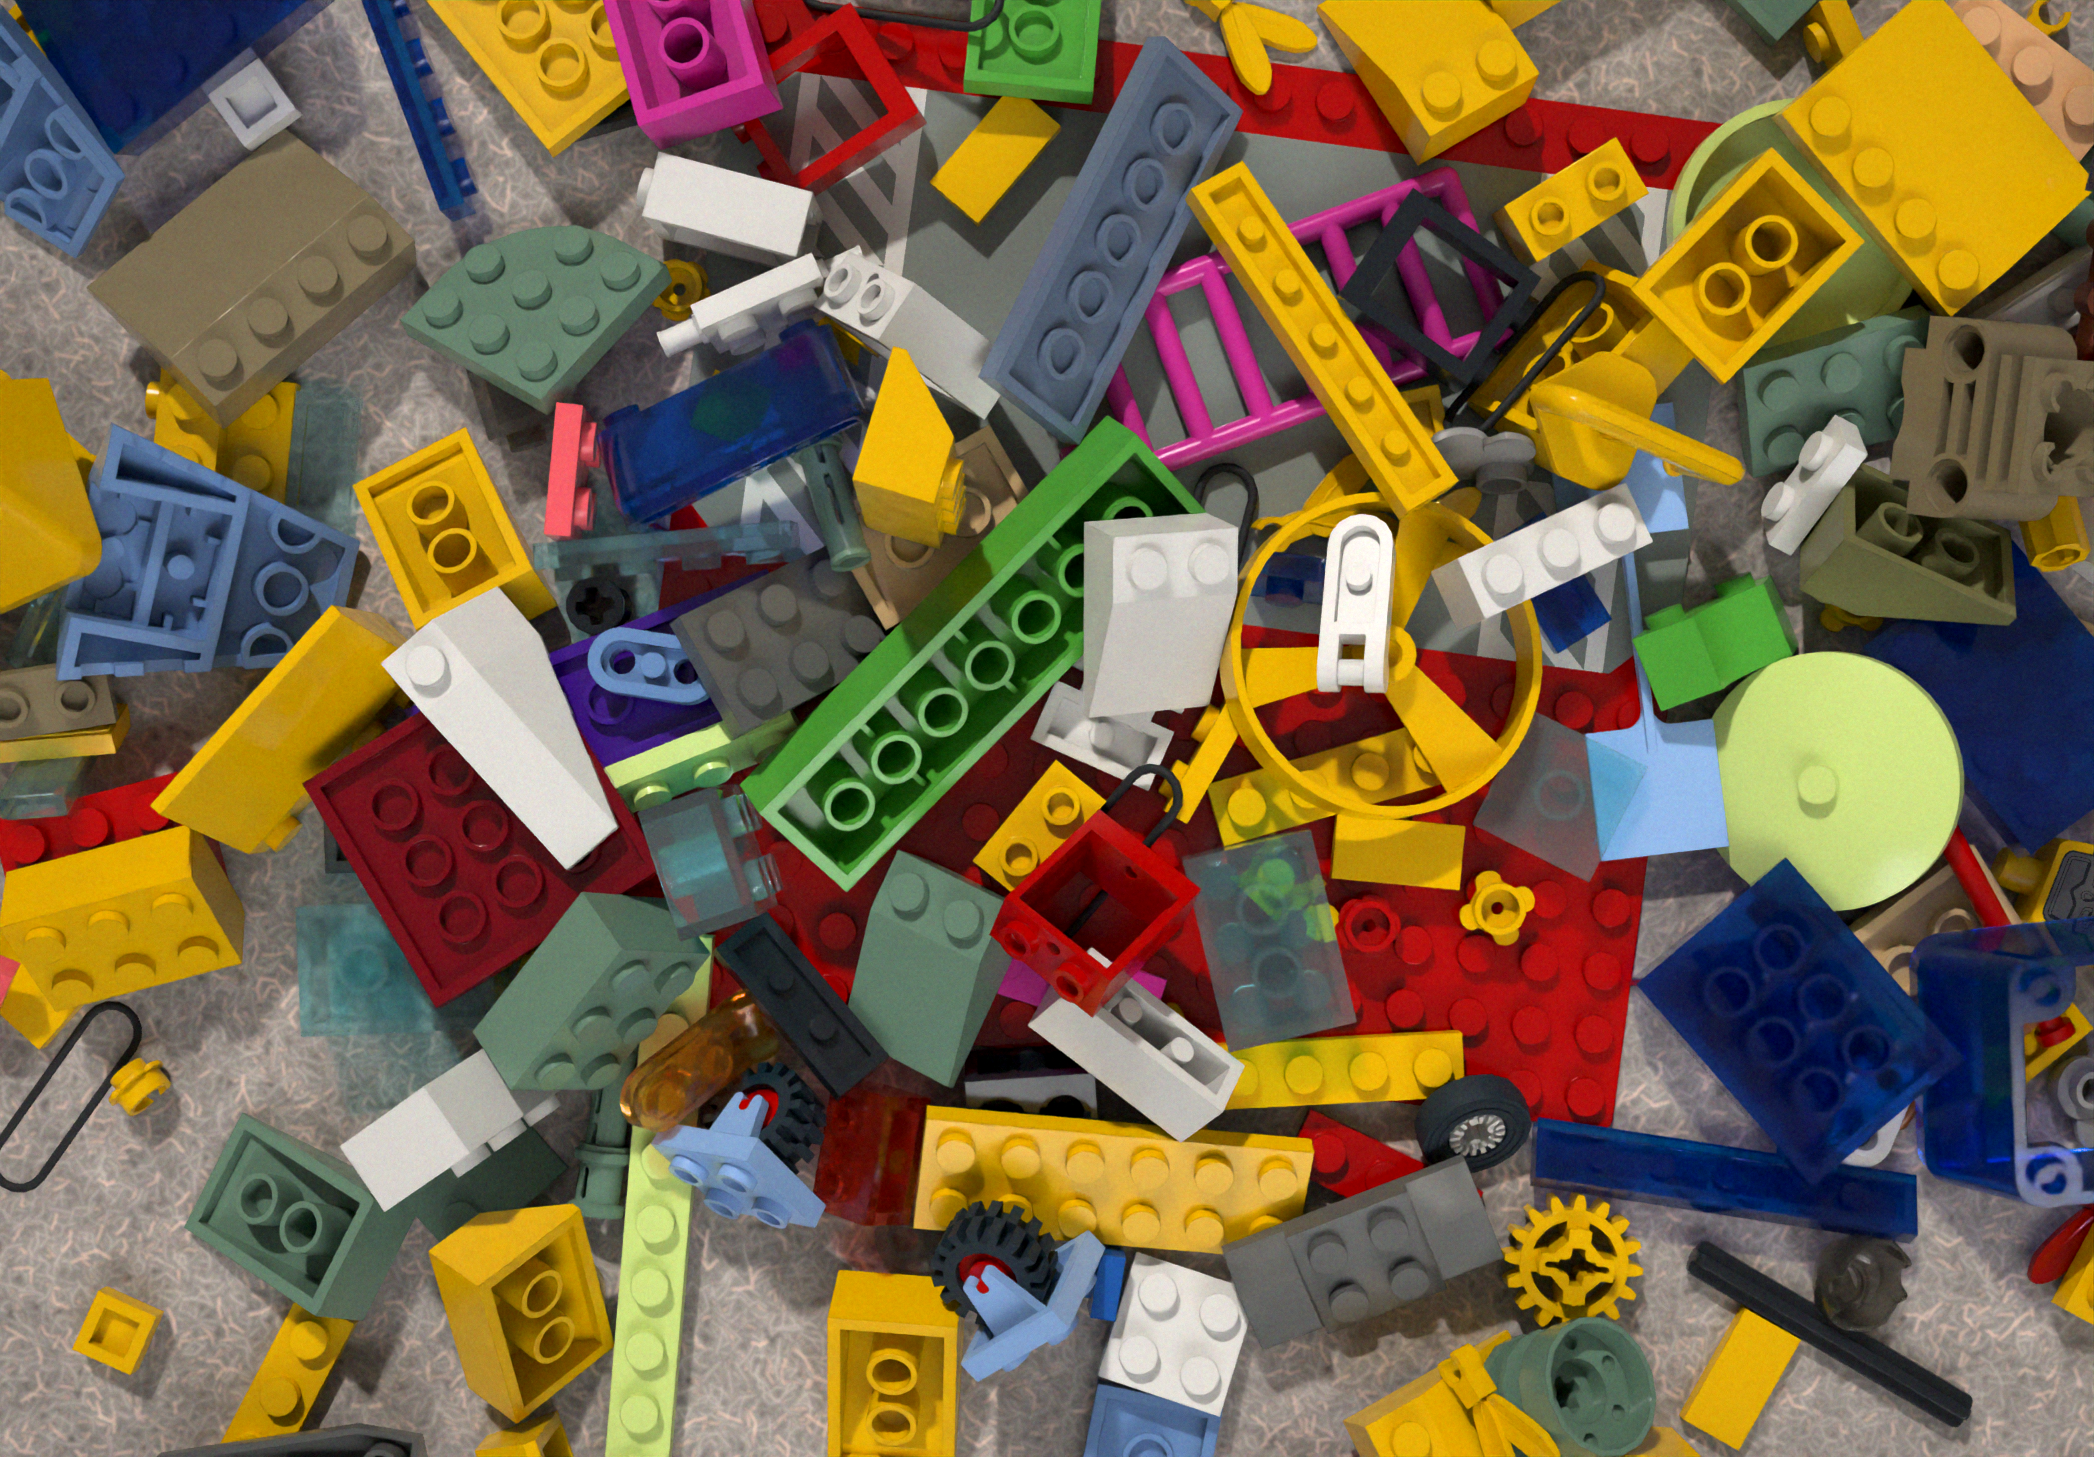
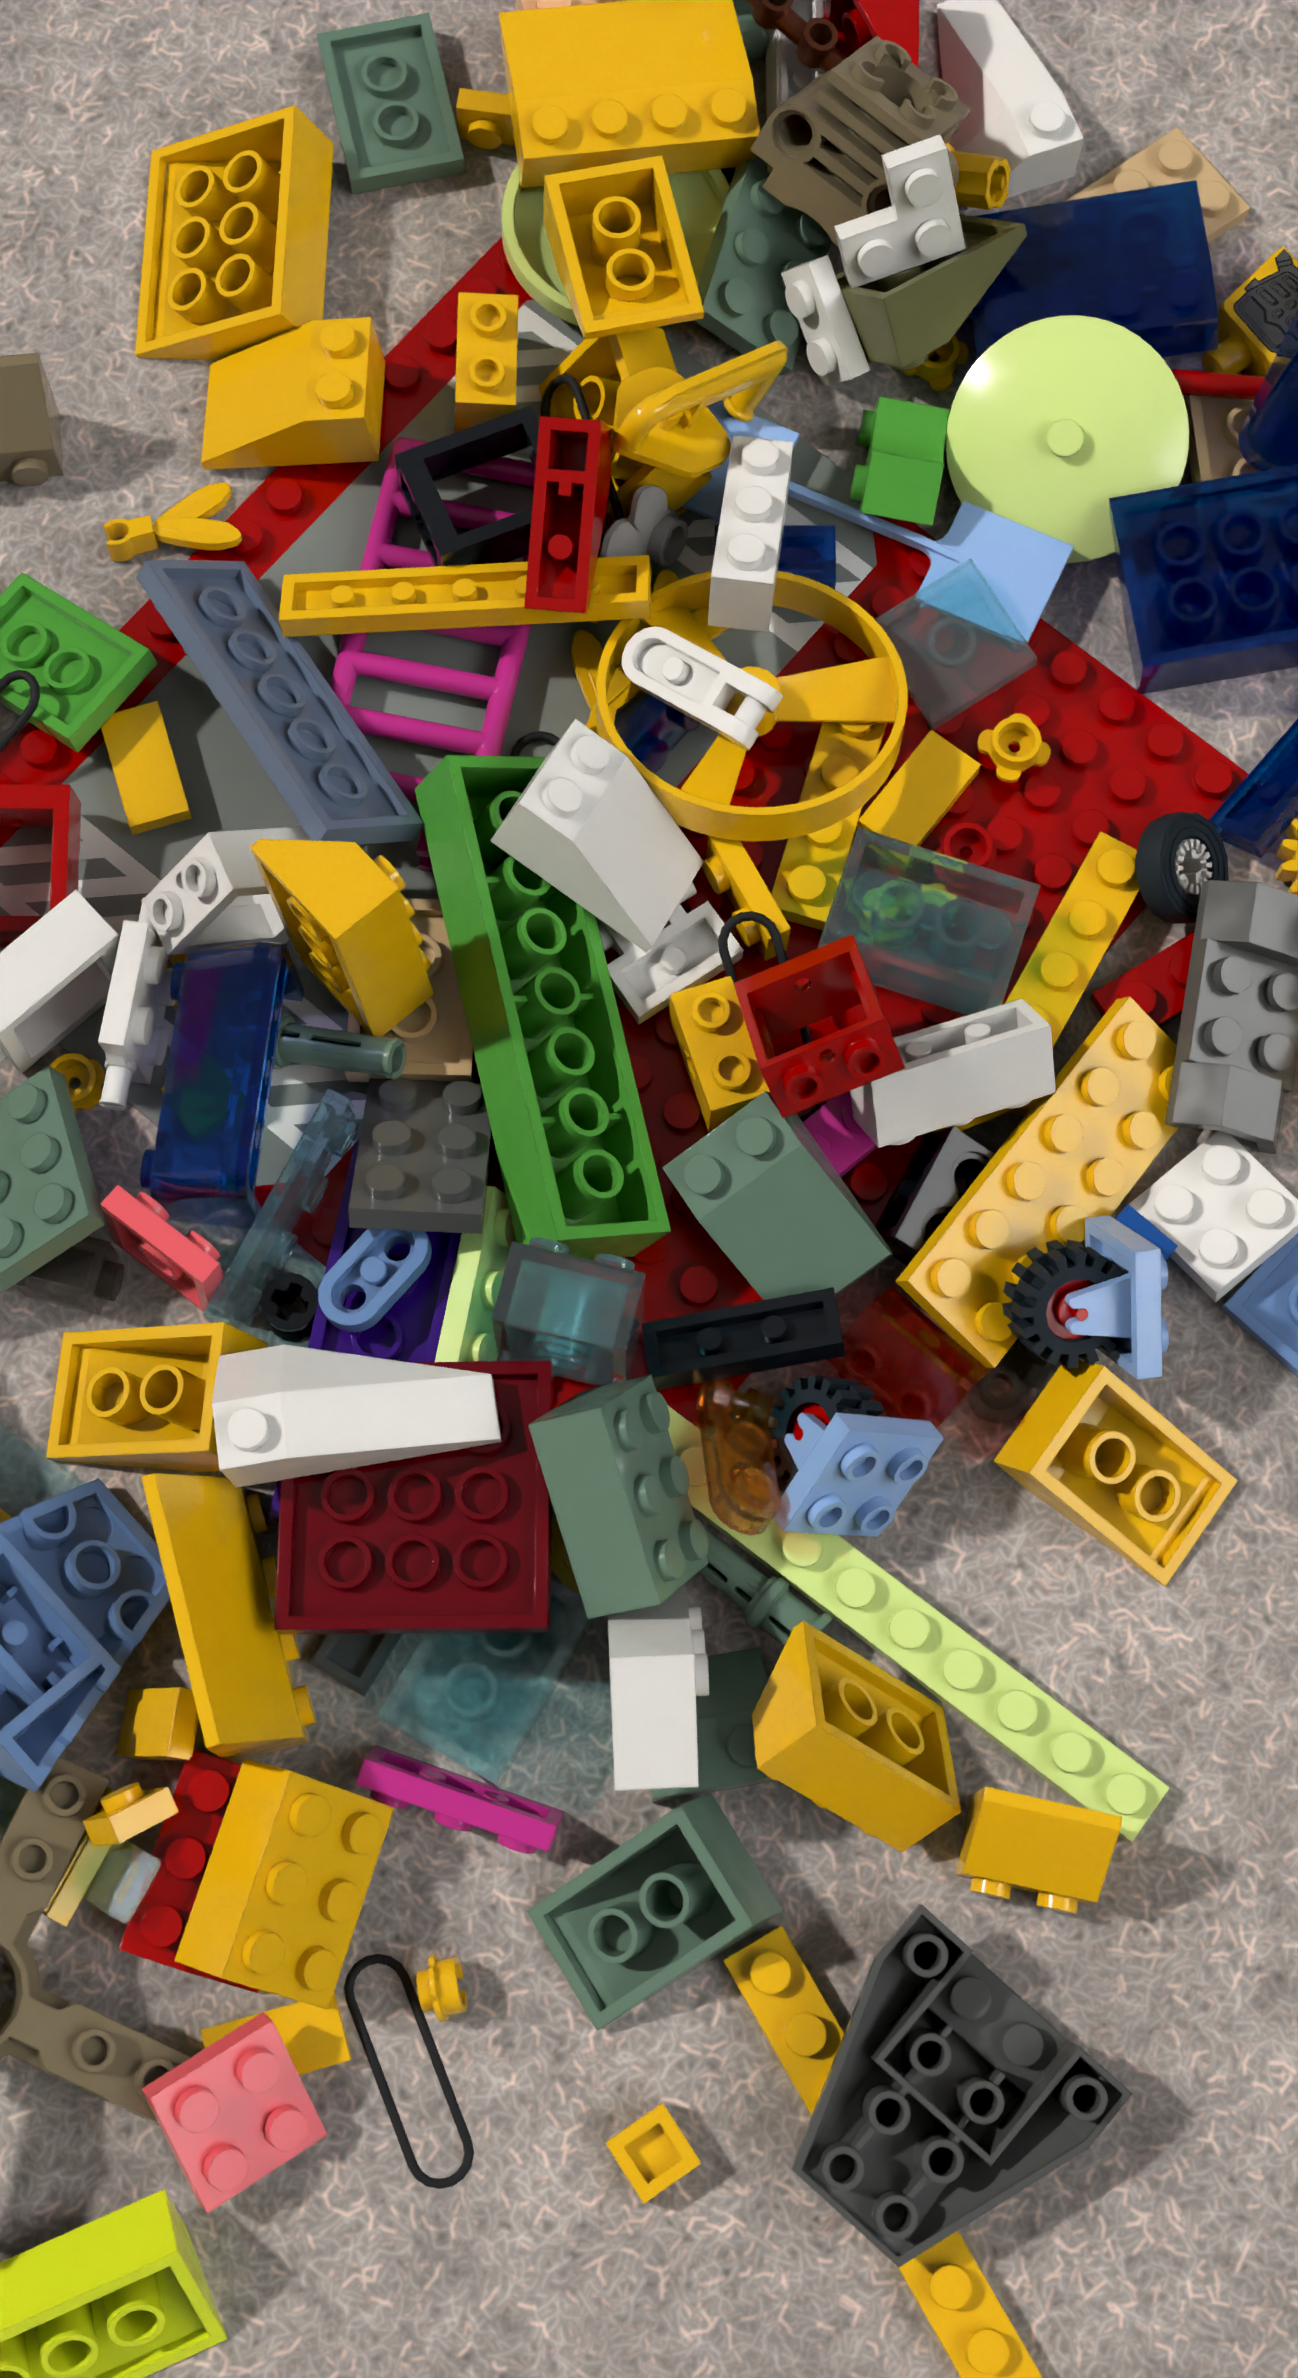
camera: 65 degrees left, 15 degrees down
none -> yellow plate [82,1782,179,1847]
none -> yellow tile [116,1687,199,1760]
none -> dark pink plate [356,1745,564,1854]
none -> red slope [524,416,613,614]
none -> white plate [834,134,966,289]

